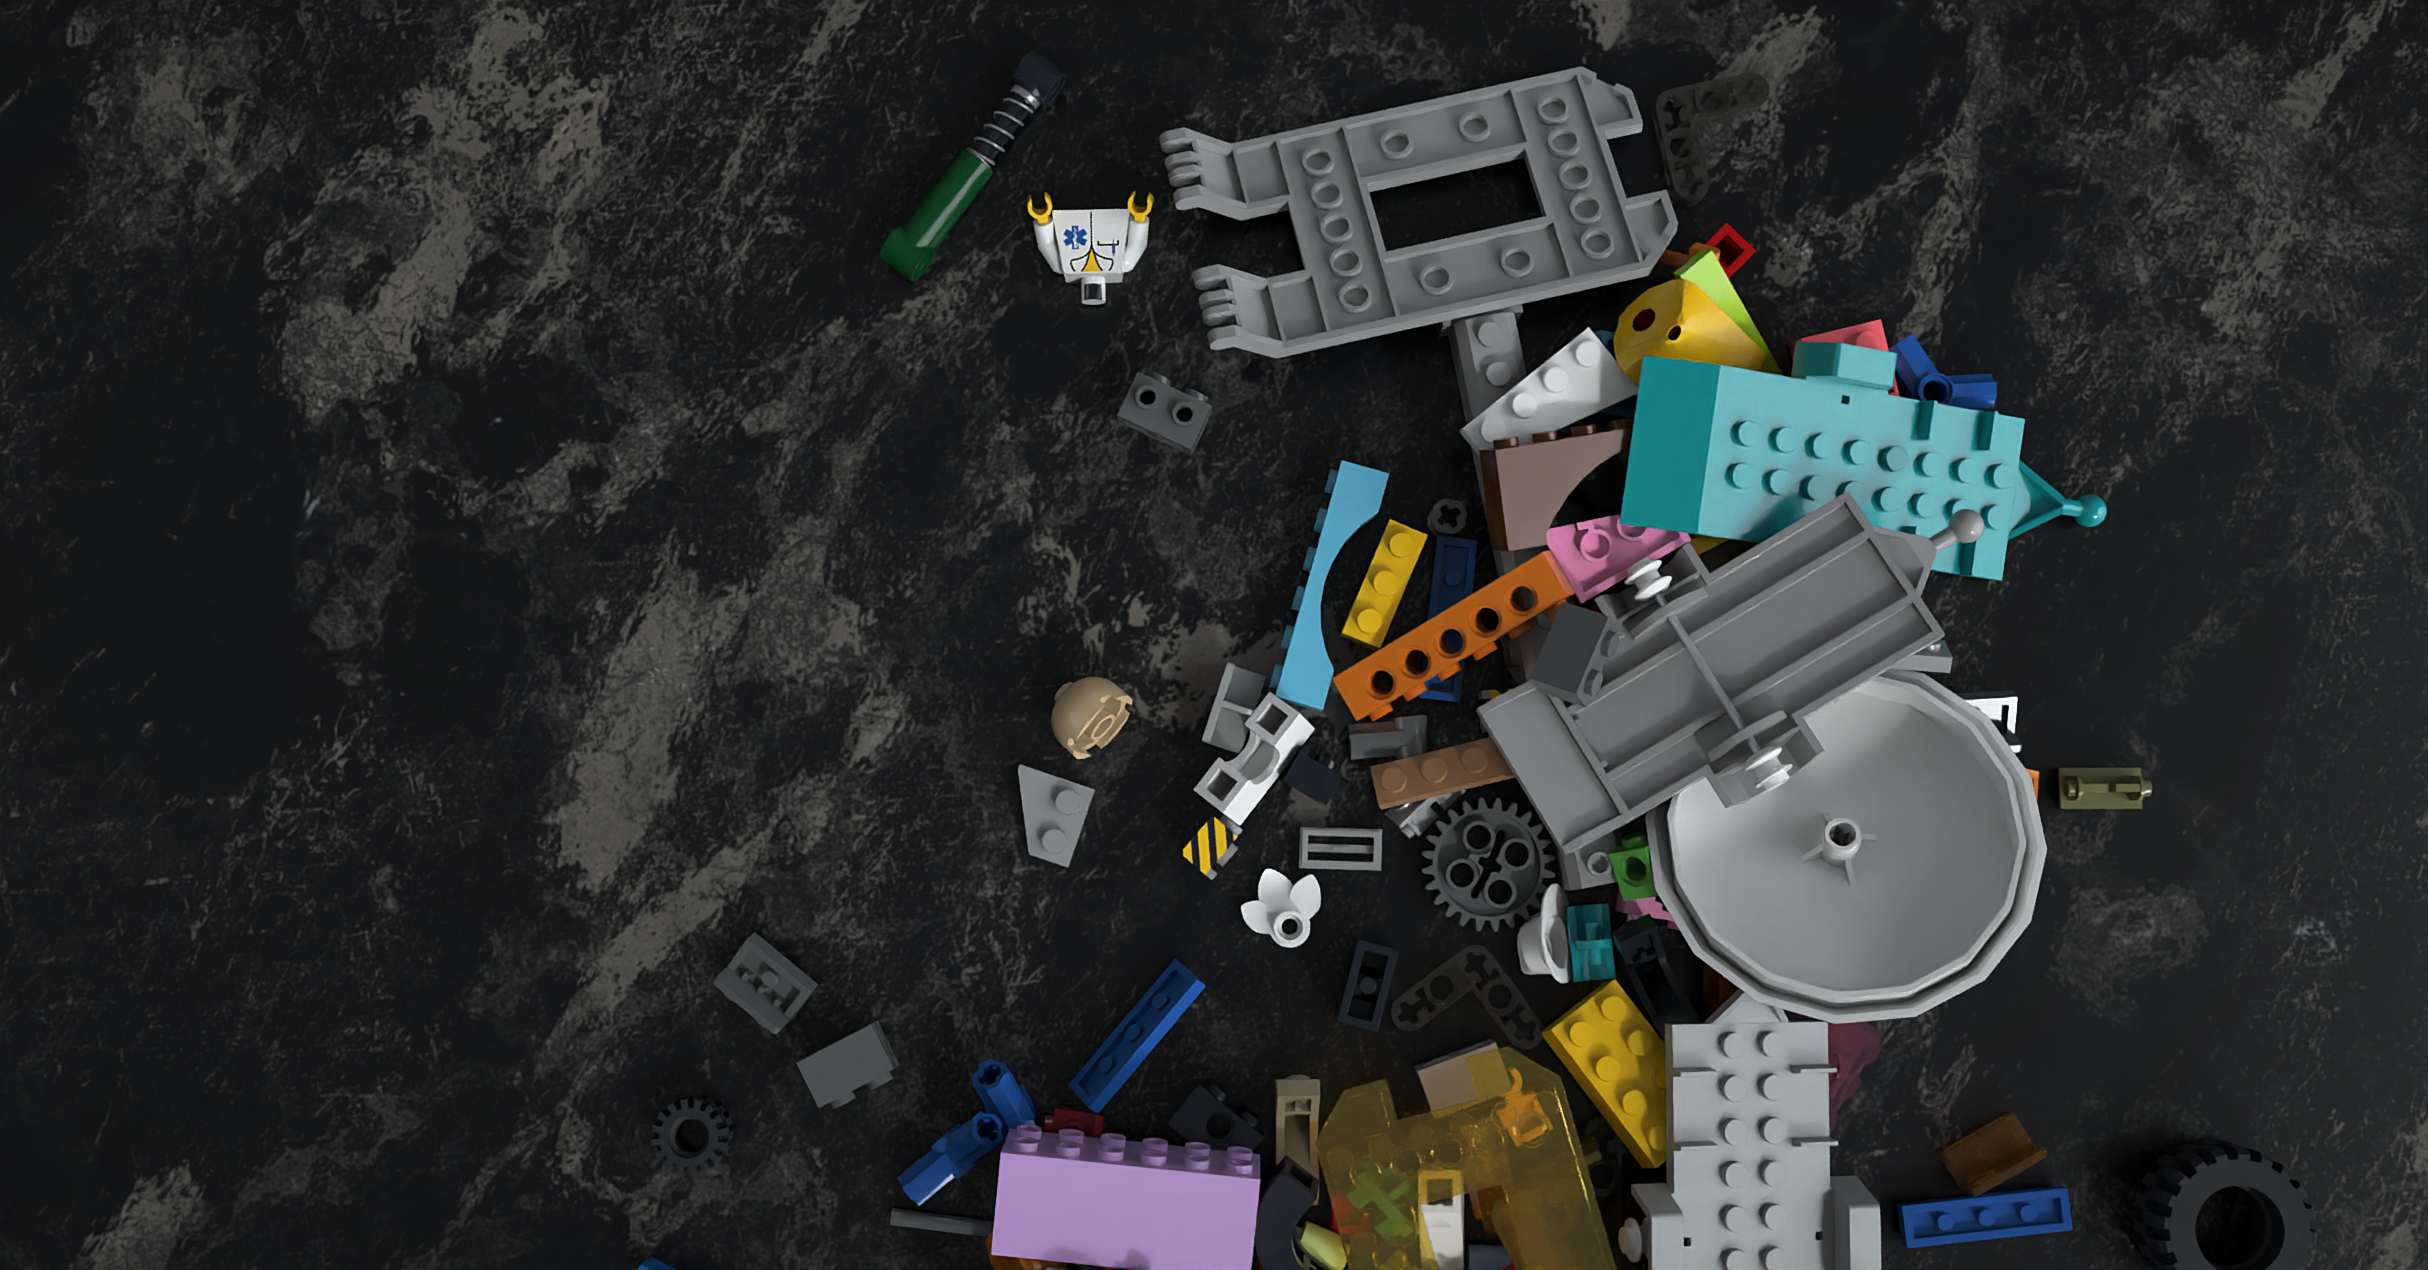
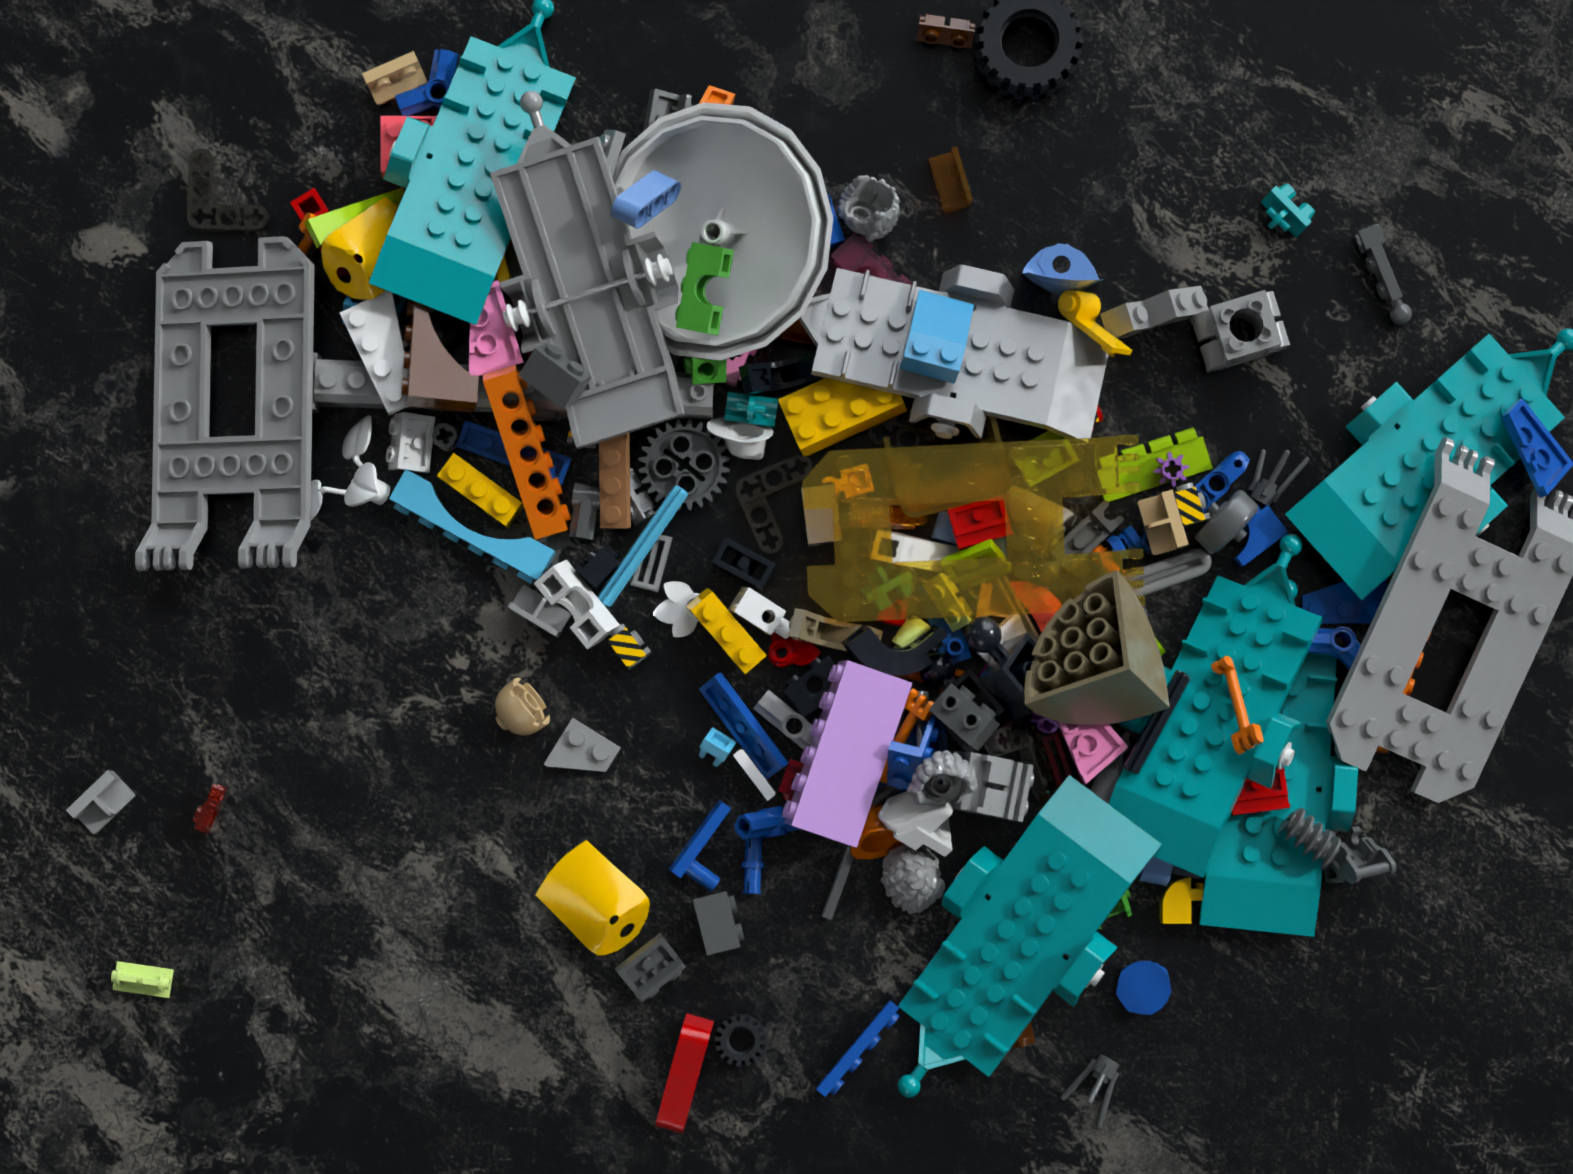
camera: 75 degrees left, 0 degrees up
piece [879,50,1067,282] -> none
blue piece [897,1111,1003,1206] -> none
white torso [1027,191,1154,305] -> none
dark grey brick [1117,371,1212,456] -> none
blue plate [1897,1185,2073,1248] -> none
olive hinge [2058,768,2152,809] -> none
none -> light grey panel [66,770,135,834]
none -> yellowish green hinge [111,961,174,998]
none -> clear red plate [193,784,227,833]
none -> white plant [310,415,390,521]
none -> tan bracket [362,51,428,106]
none -> white bracket [386,412,435,473]
none -> yellow piece [536,840,650,955]
none -> medium azure axle [598,485,688,607]
none -> medium blue beam [611,170,681,229]
none -> red beam [655,1013,714,1134]
none -> blue piece [669,800,731,892]
none -> bright green arch [675,242,734,335]
none -> yellow arch [686,588,767,674]
none -> medium azure tile [699,727,736,767]
none -> white torso [728,587,790,639]
none -> white tile [733,749,775,801]
none -> blue pin [741,837,764,895]
none -> light grey piece [753,689,813,750]
none -> red plate [768,632,821,668]
none -> light grey hair [837,175,900,241]
none -> dark azure slope [899,290,974,384]
none -> reddish brown hinge [916,14,975,49]

